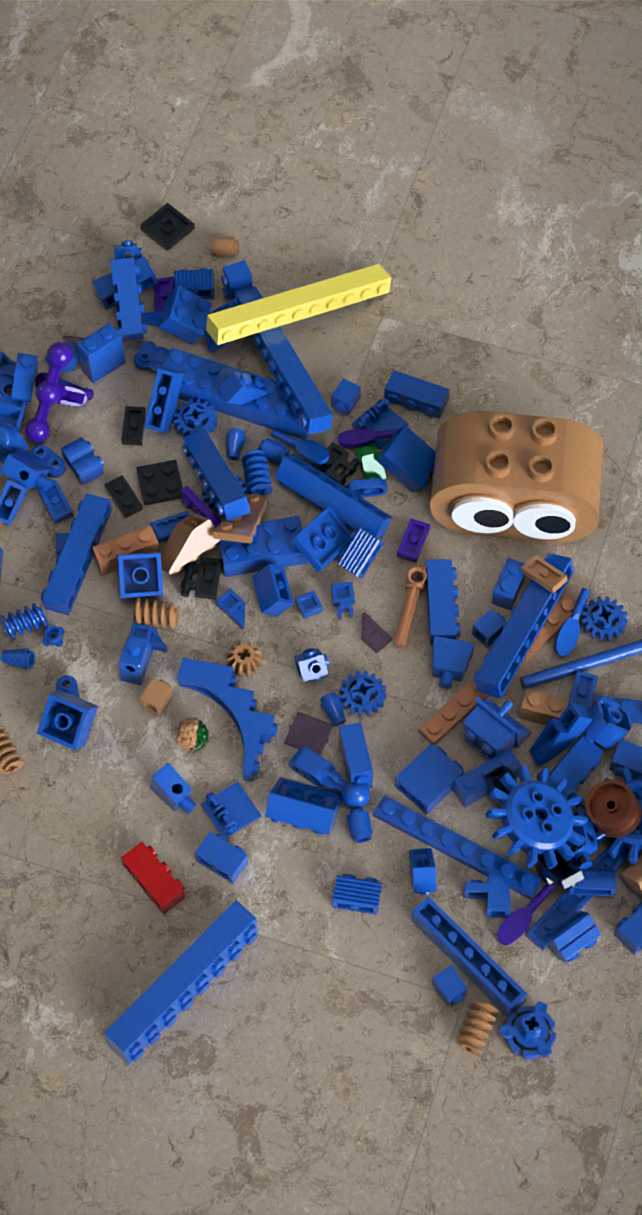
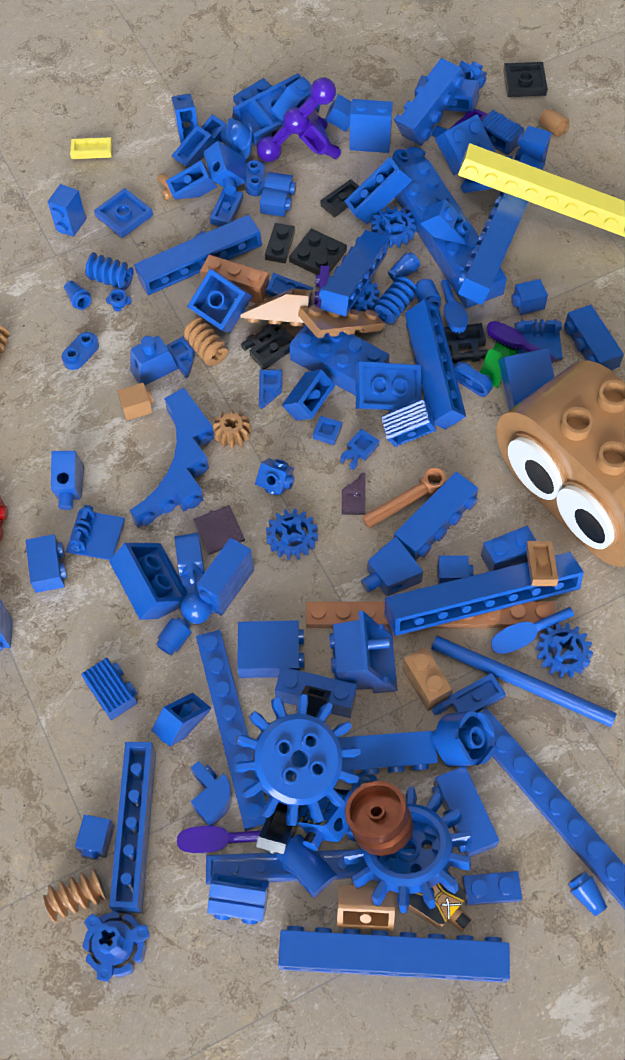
camera: 45 degrees right, 0 degrees up
blue brick [37,690,98,750] -> none
medium nougat piece [176,717,209,752] -> none
blue cone [320,692,346,726] -> none
dark purple plate [397,518,431,563] -> none
blue slope [529,703,593,766] -> none

